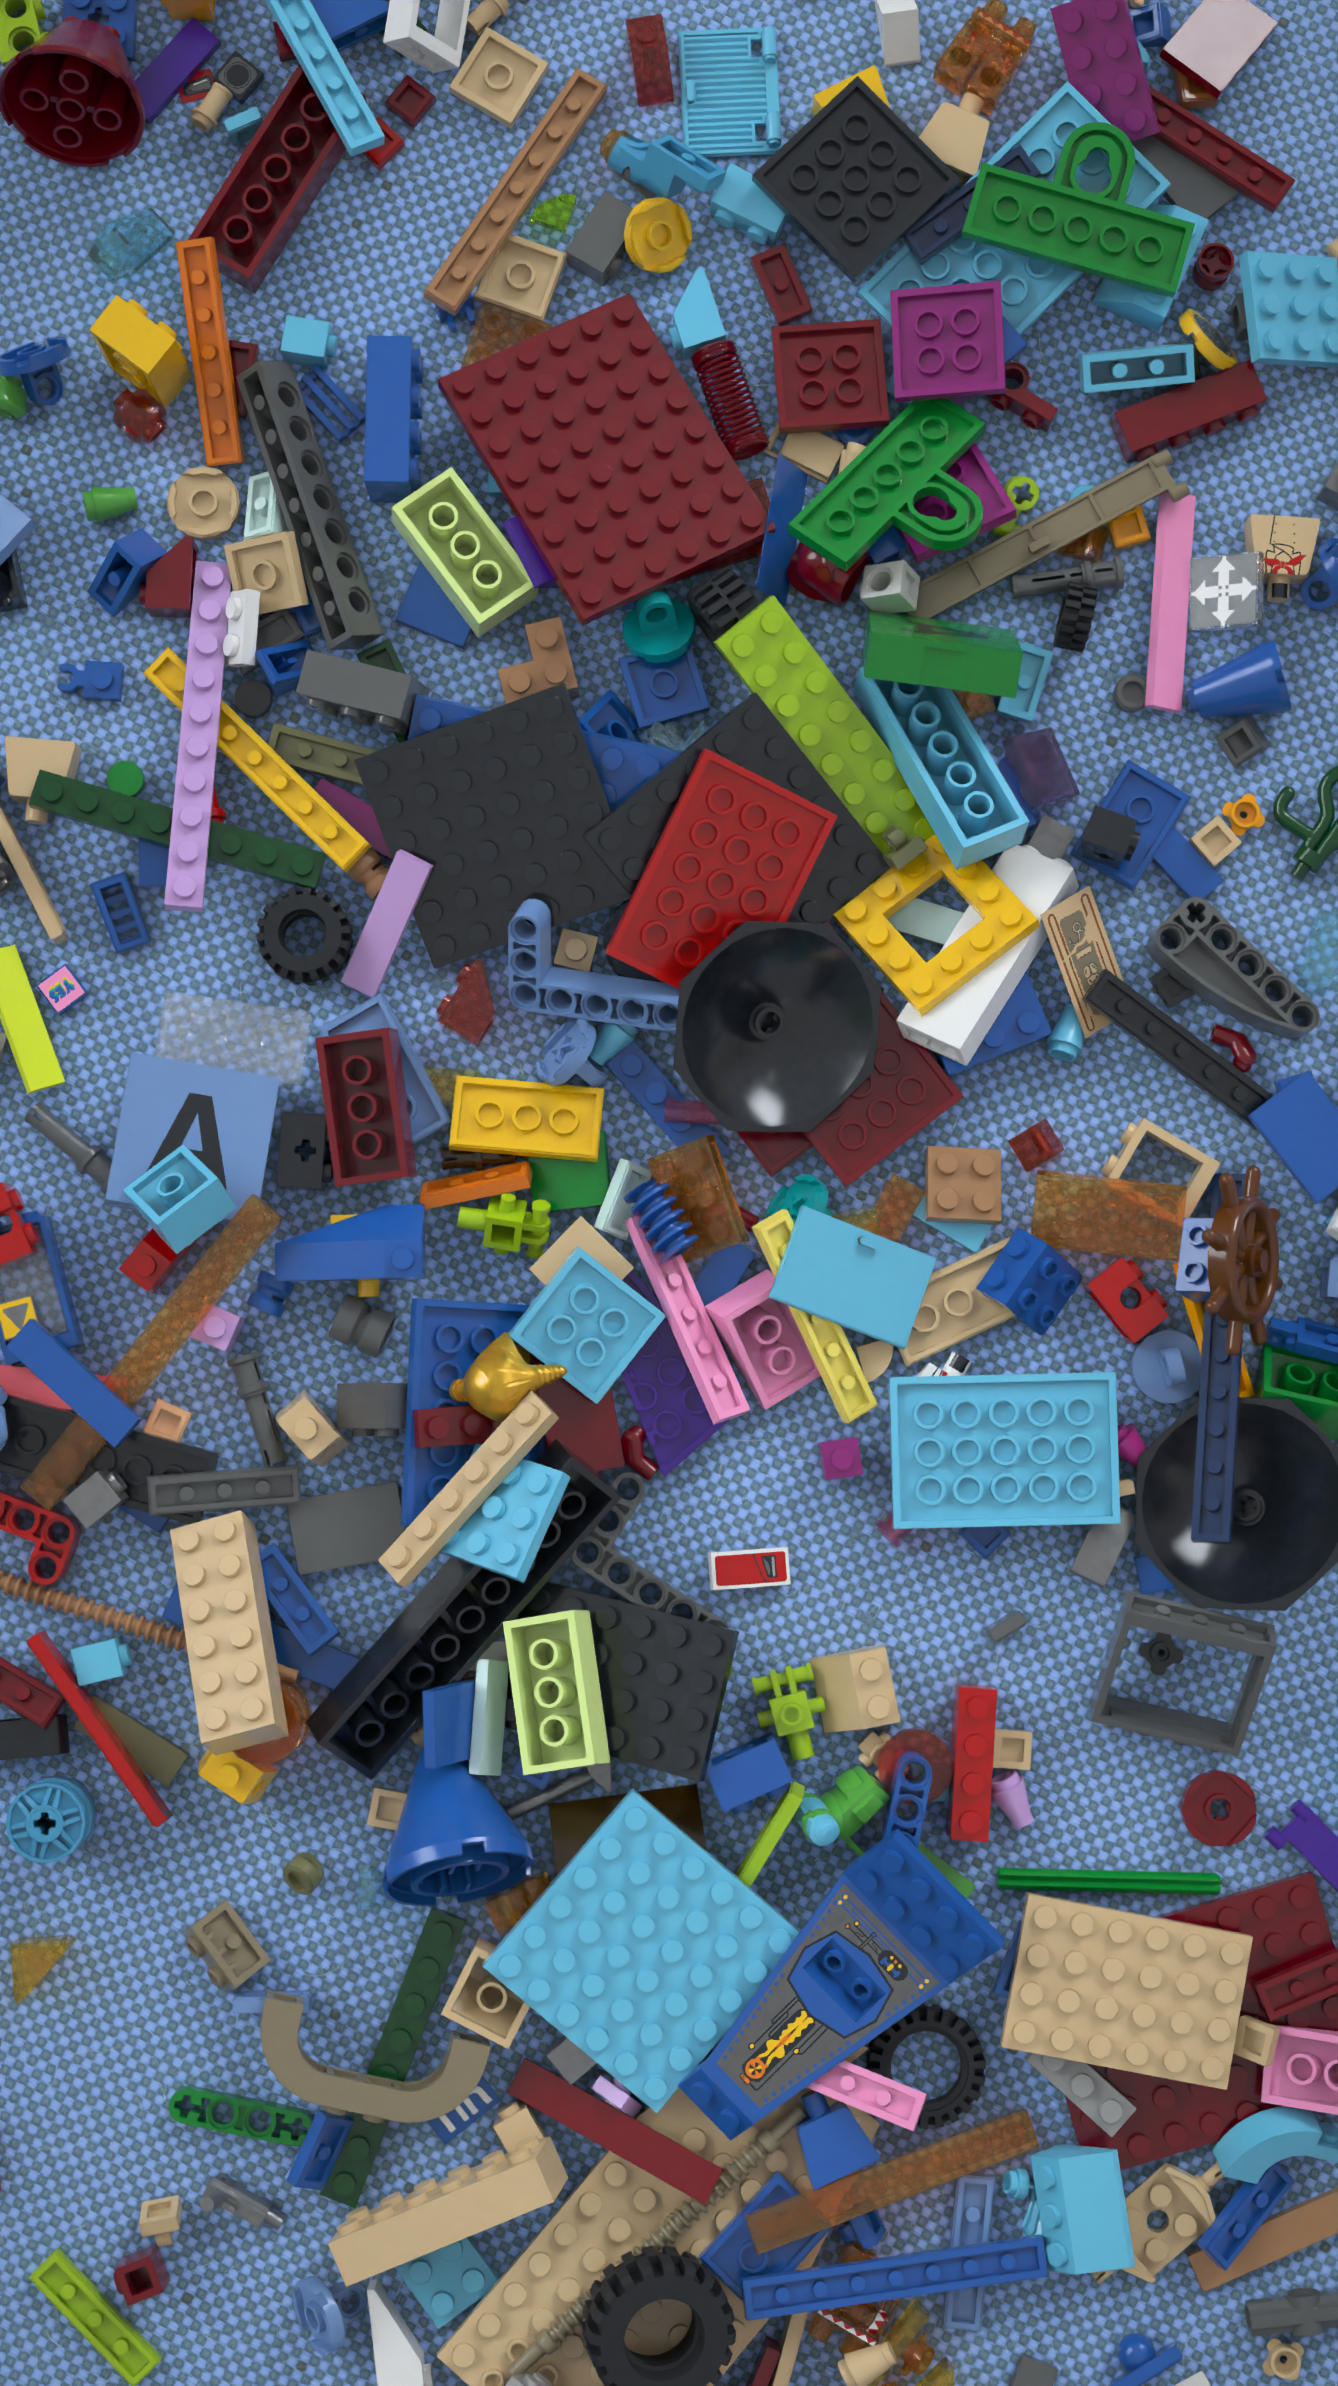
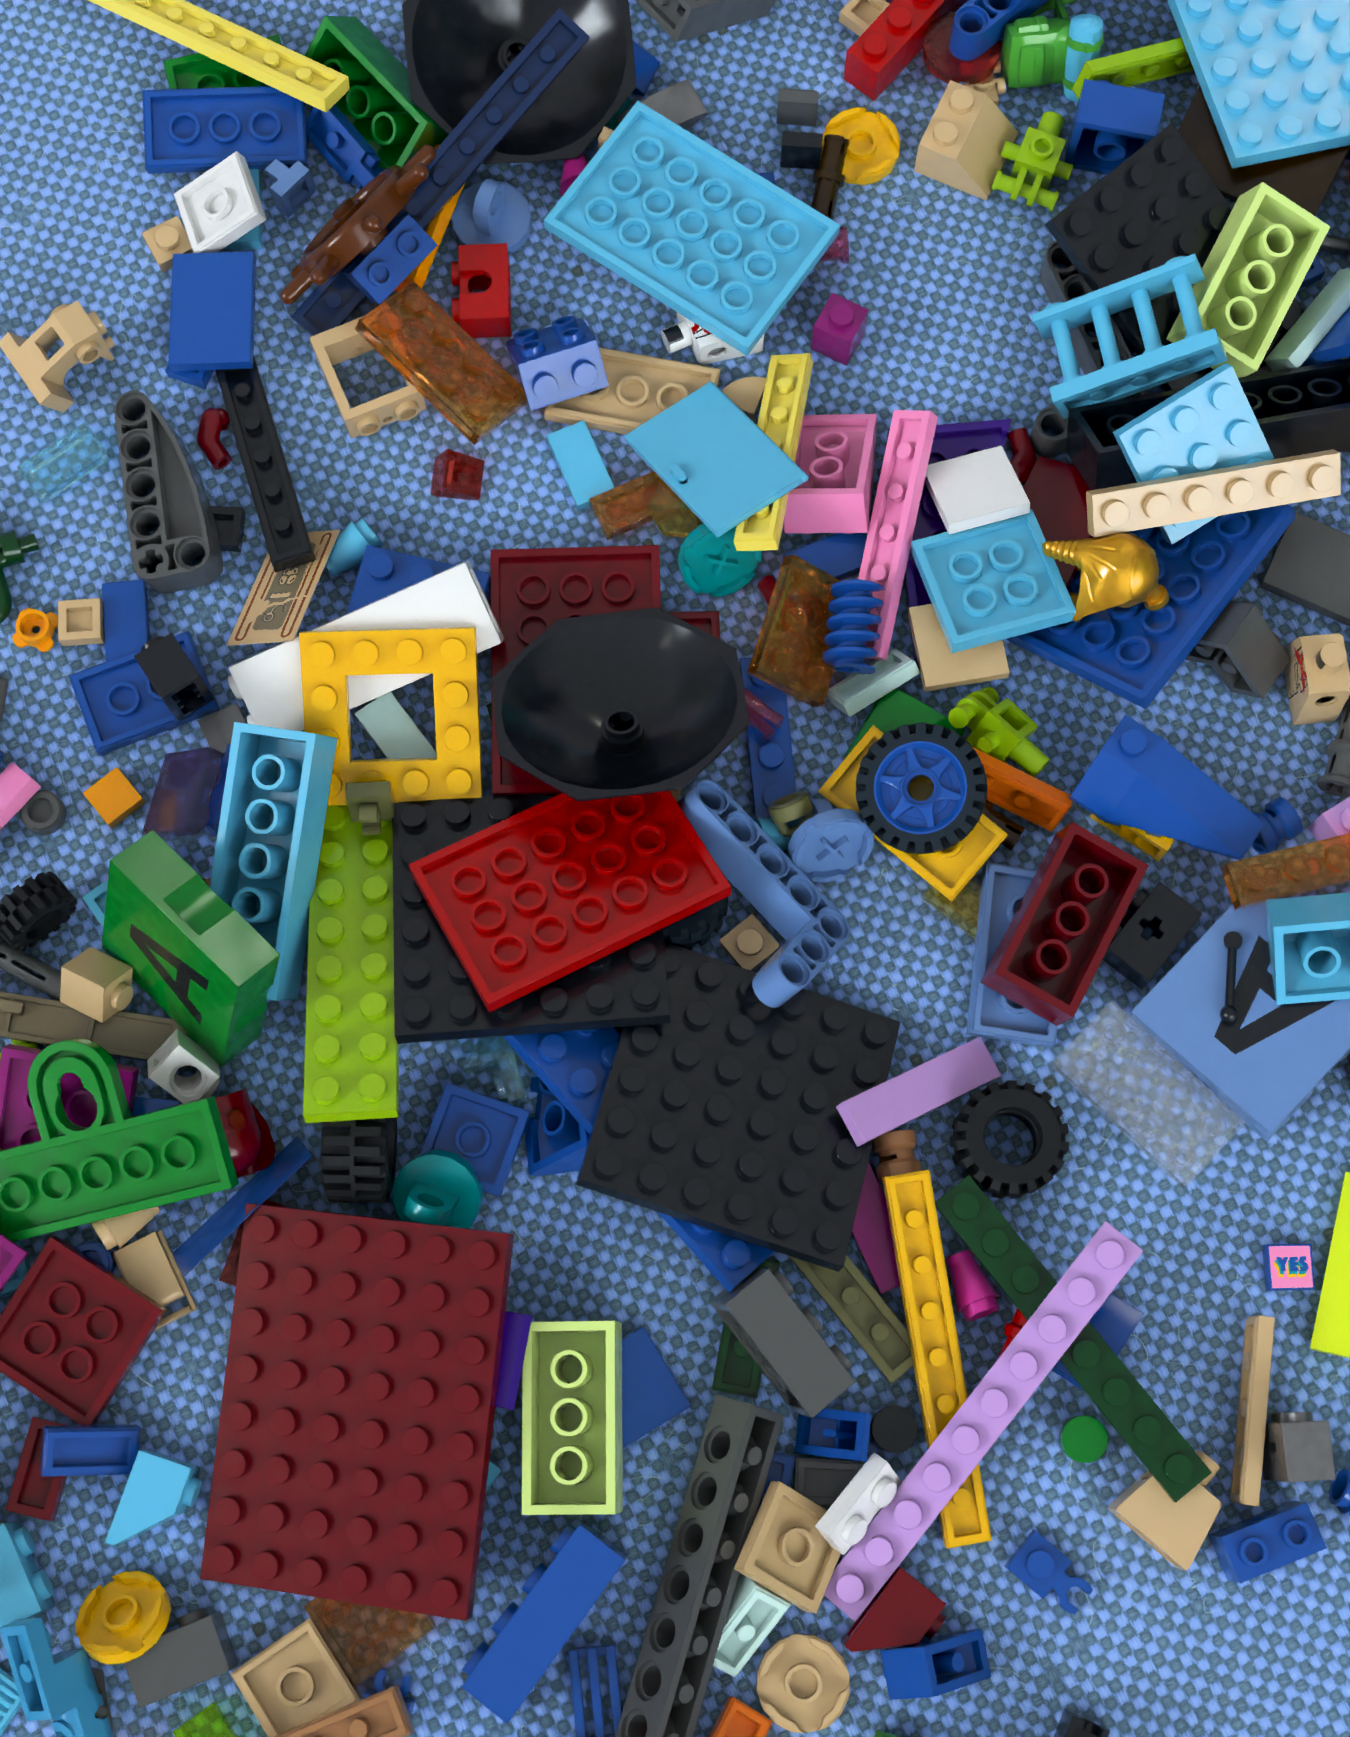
camera: 140 degrees left, 10 degrees down
blue slope [90,871,151,954] -> none
dark grey wheel [329,1294,397,1359] -> none
dark red hinge [413,1405,501,1448] -> none
clear red slope [436,958,497,1048] -> none
medium nougat brick [497,617,579,703] -> none
dark red piece [691,340,770,461] -> none
slope [708,1547,791,1590] -> none
medium nougat plate [925,1146,1001,1225] -> none
none -> blue tile [40,1424,140,1477]
none -> tan brick [60,947,133,1023]
none -> light orange tile [83,767,146,829]
none -> olive tile [768,791,814,837]
none -> black tile [780,131,823,170]
none -> dark brown pin [811,134,850,220]
none -> yellow tile [821,107,901,185]
none -> wheel [856,723,987,854]
none -> white tile [924,445,1030,534]
none -> dark pink cone [946,1250,1000,1322]
none -> medium azure fence [1032,253,1228,419]
none -> black hinge [1220,931,1242,1023]

